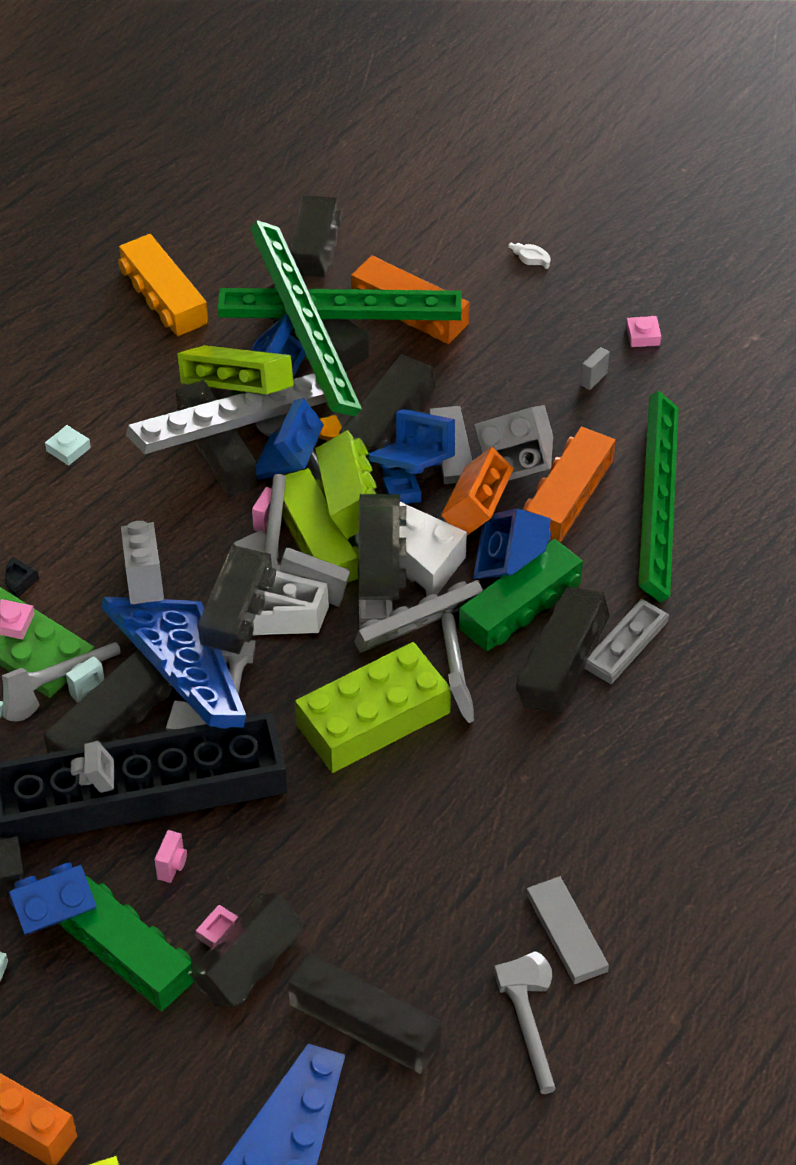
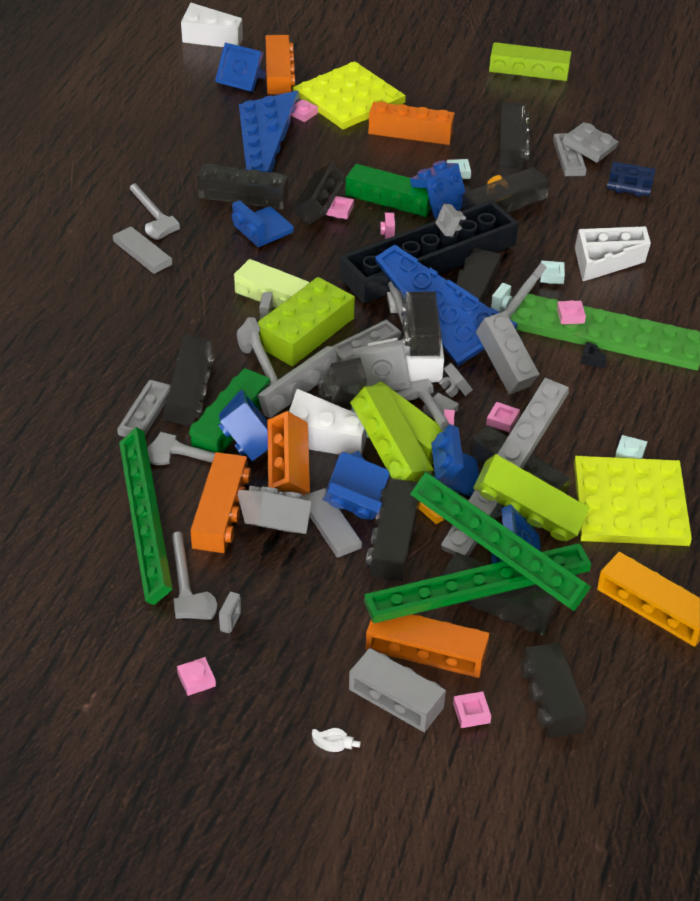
camera: 160 degrees right, 5 degrees down
none -> light grey piece [147,432,248,466]
none -> light grey piece [172,532,217,620]
none -> blue bracket [231,200,294,247]
none -> yellowish green brick [234,259,309,308]
none -> light grey tile [259,292,273,320]
none -> light grey tile [331,320,402,367]
none -> light grey brick [349,648,446,733]
none -> light grey tile [439,363,473,398]
none -> bright pink plate [453,692,491,728]
none -> bright pink plate [486,402,520,433]
none -> neon yellow plate [574,456,692,546]

